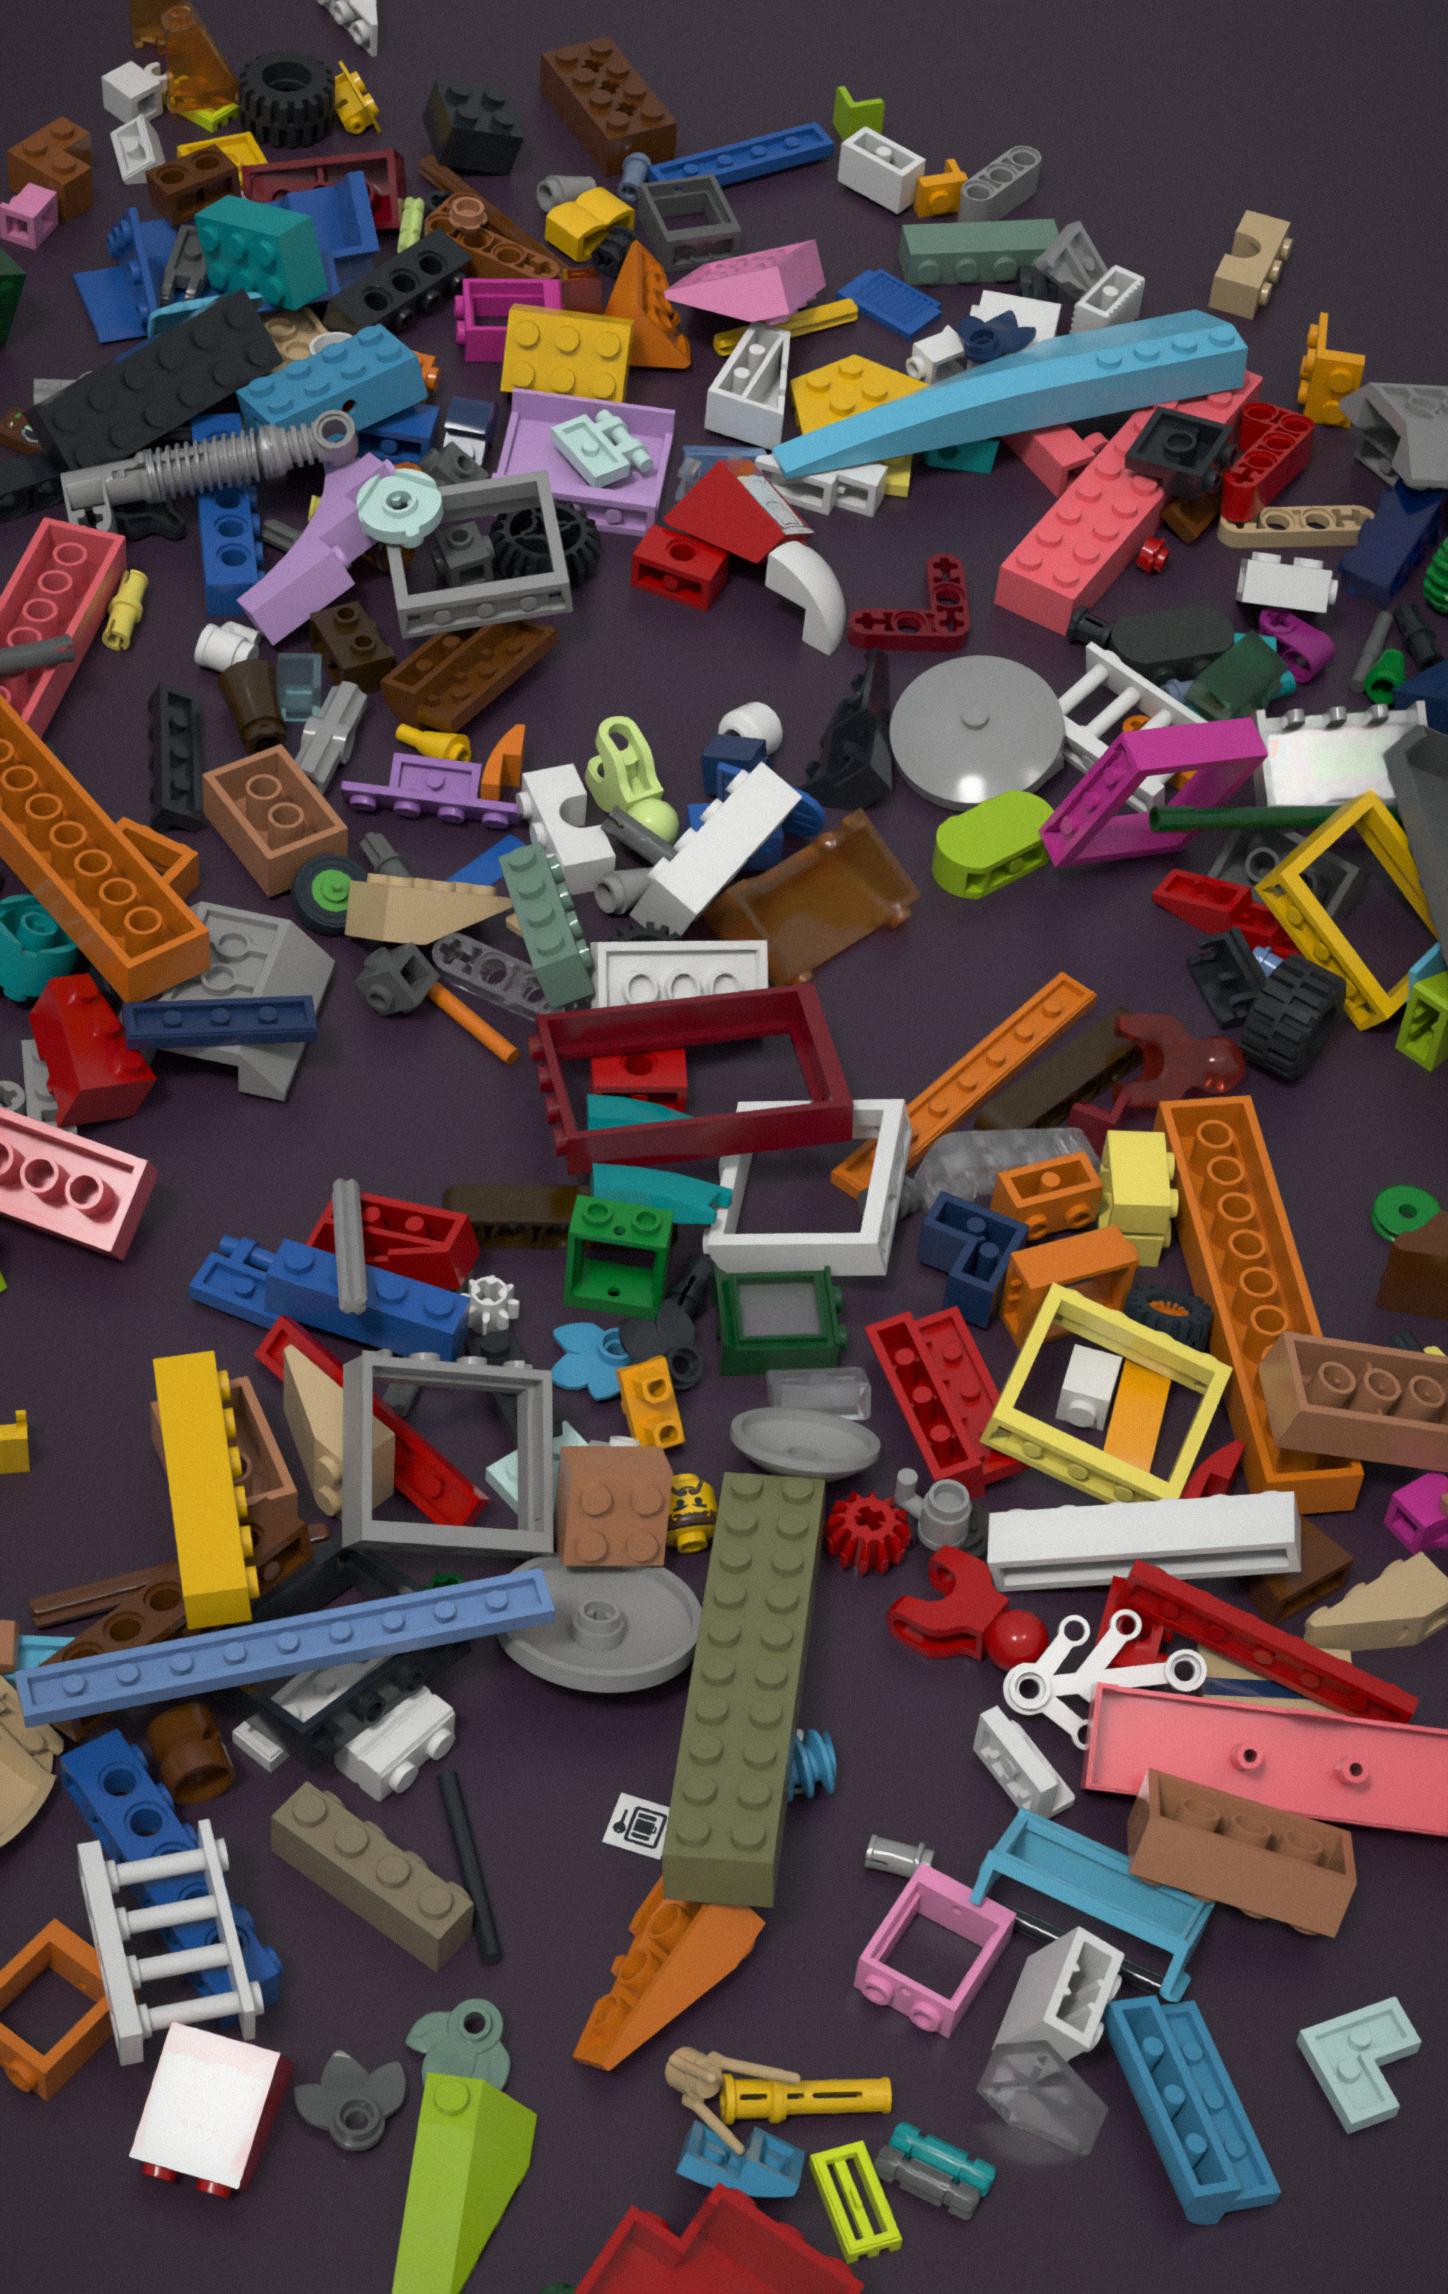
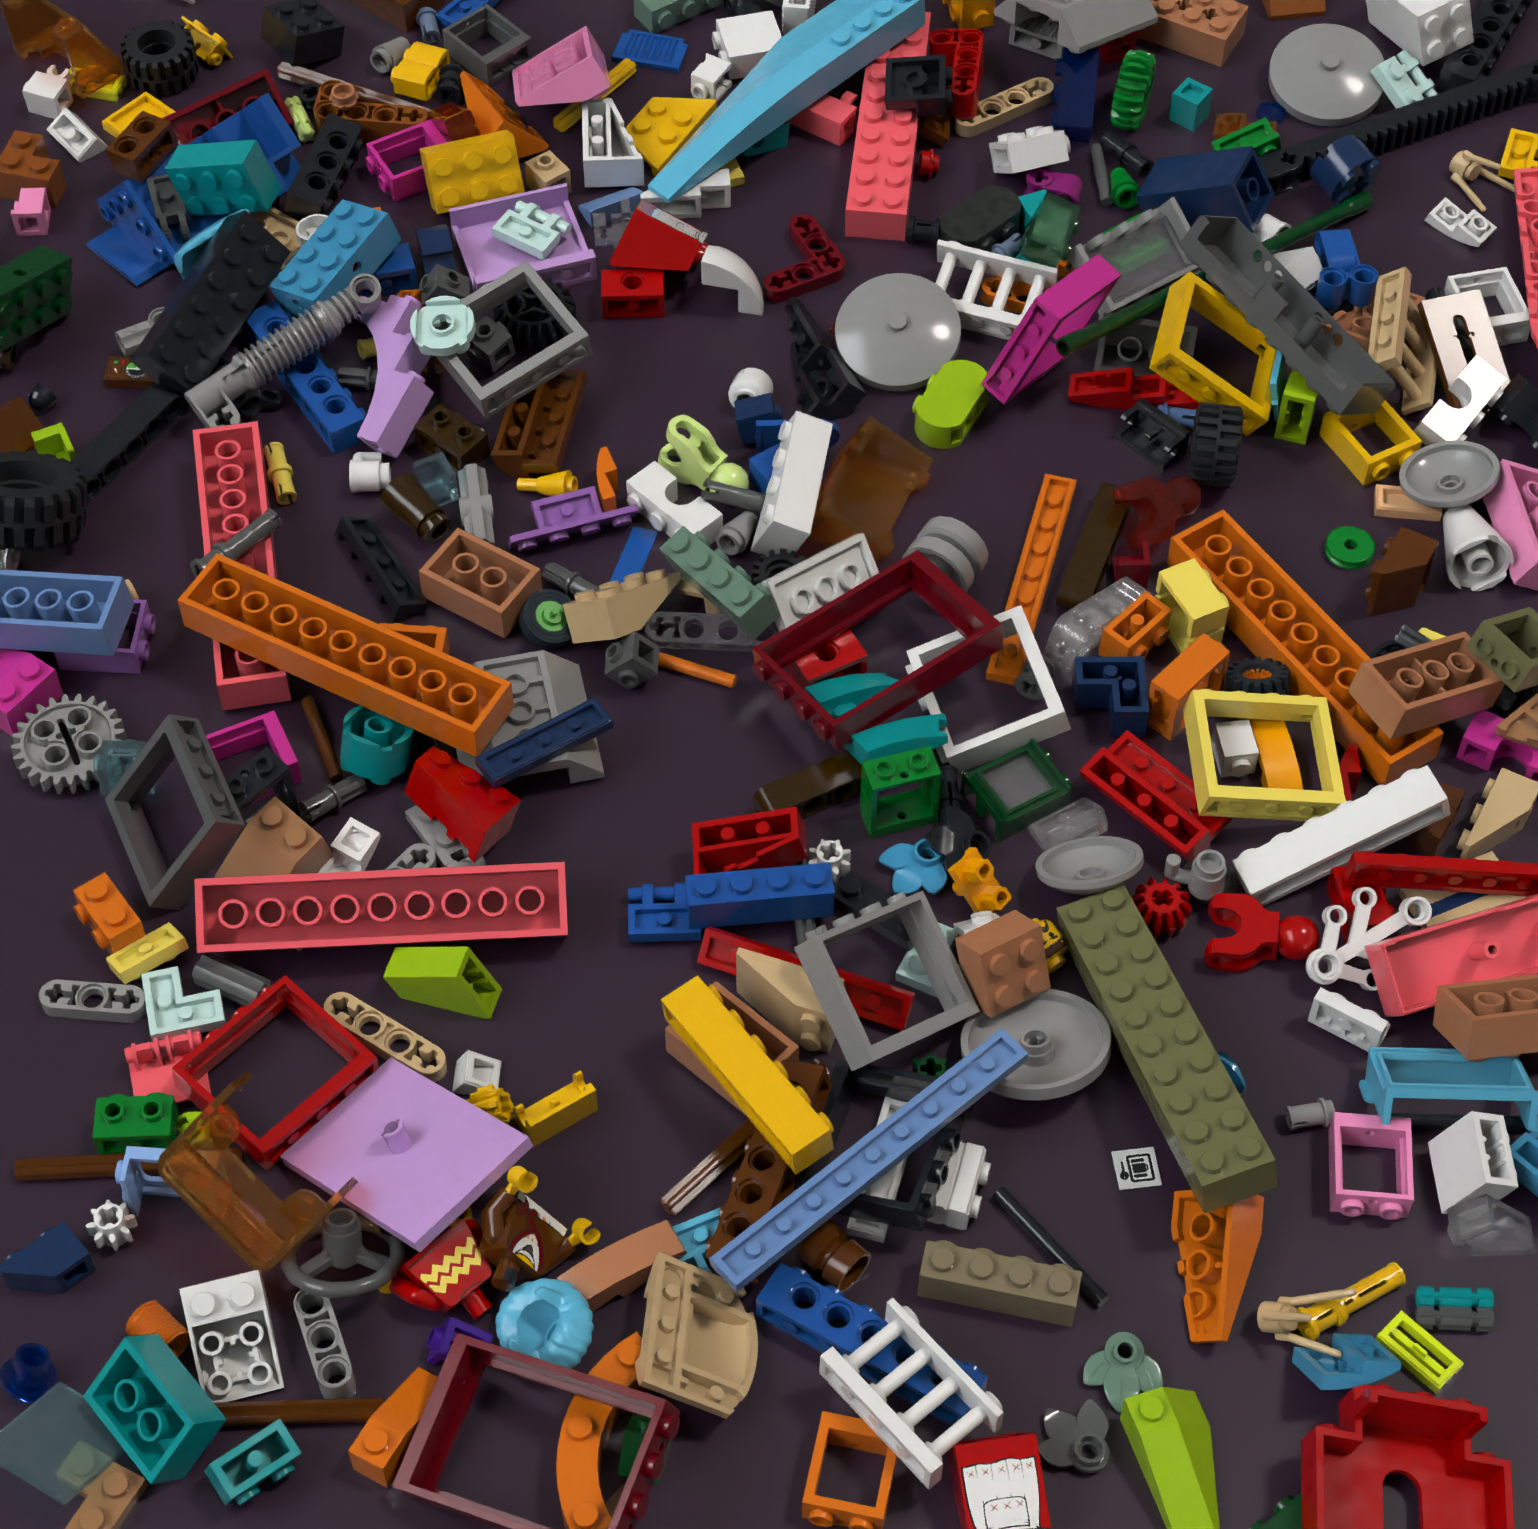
camera: 20 degrees left, 5 degrees up
light grey axle [332,1178,368,1315] -> none
dark blue plate [957,310,1036,364] -> none
none -> tan brick [525,150,572,194]
none -> light grey wheel [902,516,989,592]

